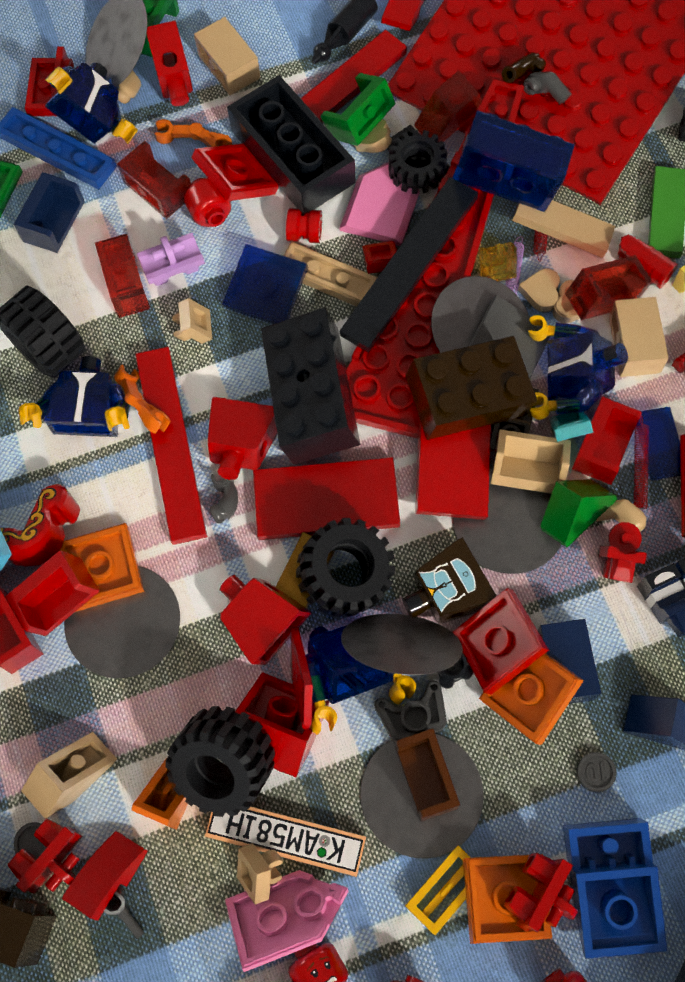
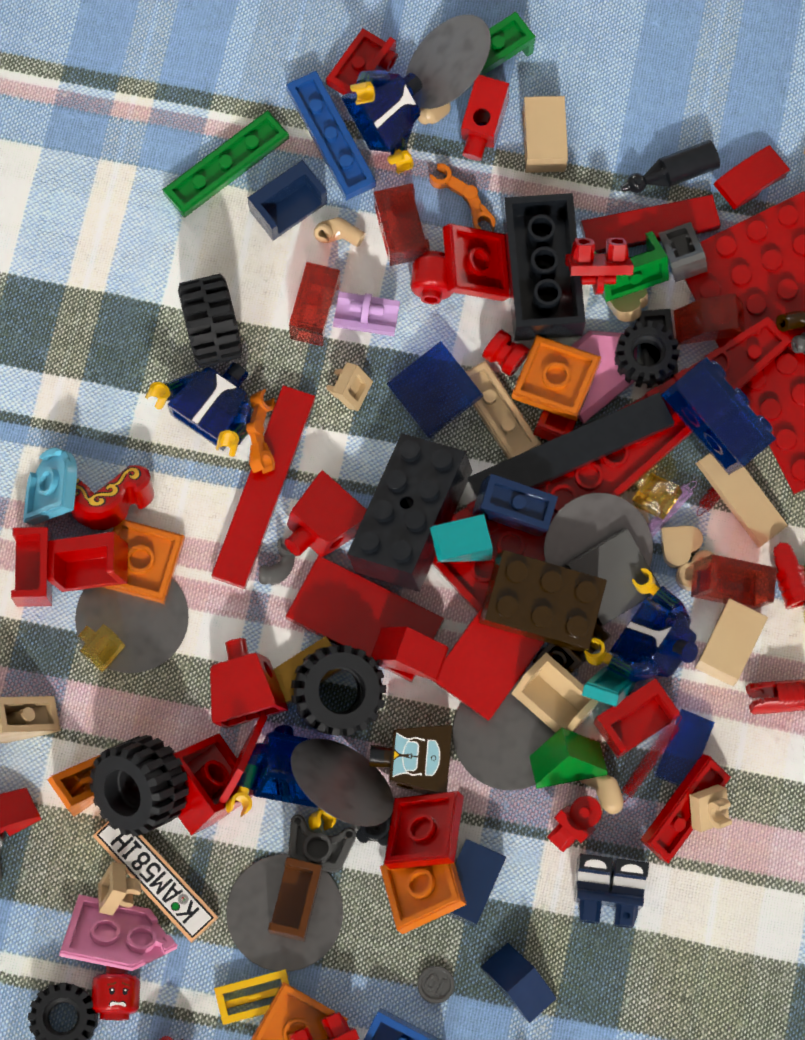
camera: 25 degrees right, 5 degrees up
none -> clear yellow tile [77,624,125,673]
none -> tan arm [314,217,366,247]
none -> red slope [371,626,449,681]
none -> teal slope [430,514,493,562]
none -> dark blue panel [472,474,558,536]
none -> orange tile [512,335,601,421]
none -> red hips [565,238,634,295]
none -> dark grey slope [658,222,708,282]

